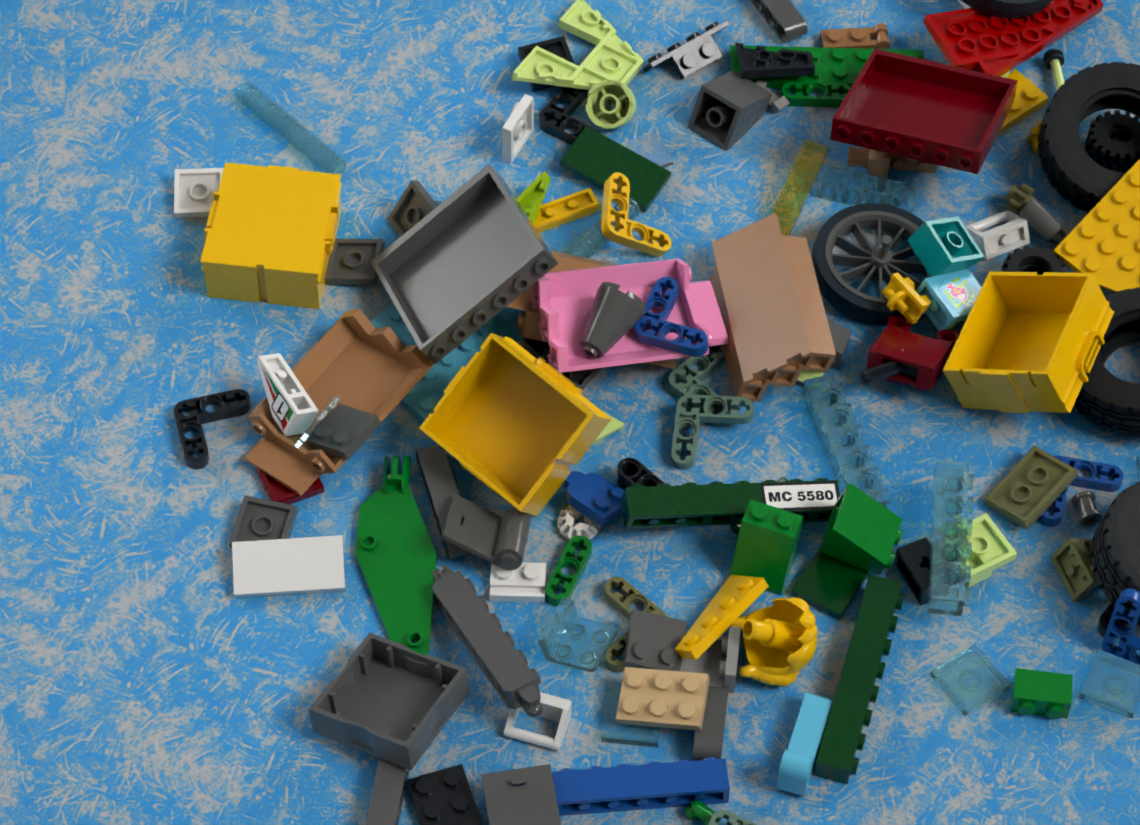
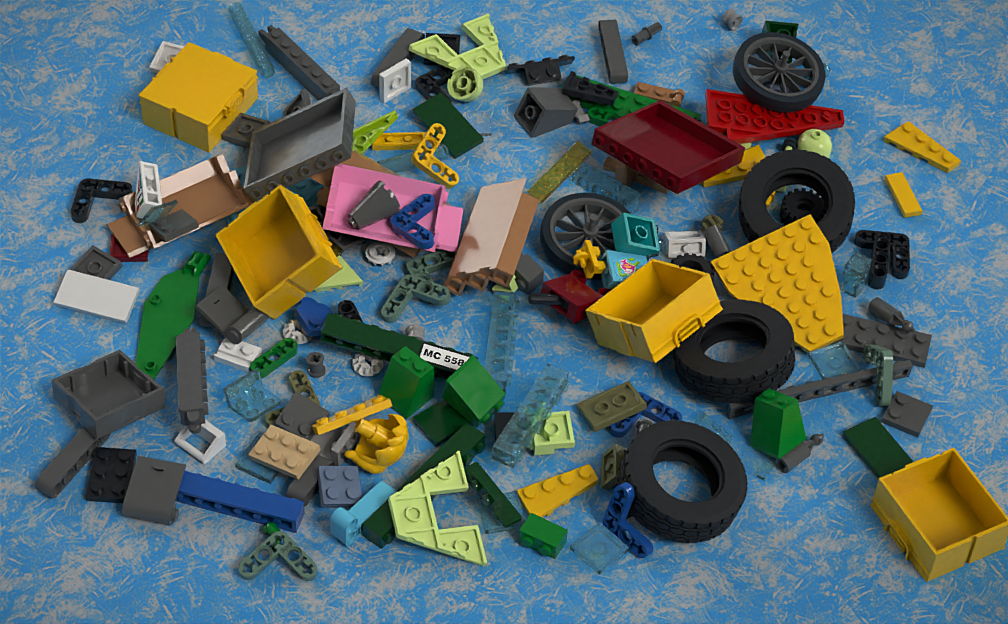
camera: 20 degrees right, 5 degrees down
none -> dark grey hinge [258,25,340,101]
none -> dark grey bush [306,352,326,378]
none -> sand blue plate [317,466,362,507]
none -> white gear [352,354,384,376]
none -> white gear [365,241,396,266]
none -> dark grey beam [371,28,425,88]
none -> yellowish green wing [388,451,487,566]
none -> light grey wheel [406,324,425,341]
none -> dark green bracket [464,462,522,528]
none -> yellow wing [516,464,599,518]
none -> yellowish green cylinder [797,129,832,158]

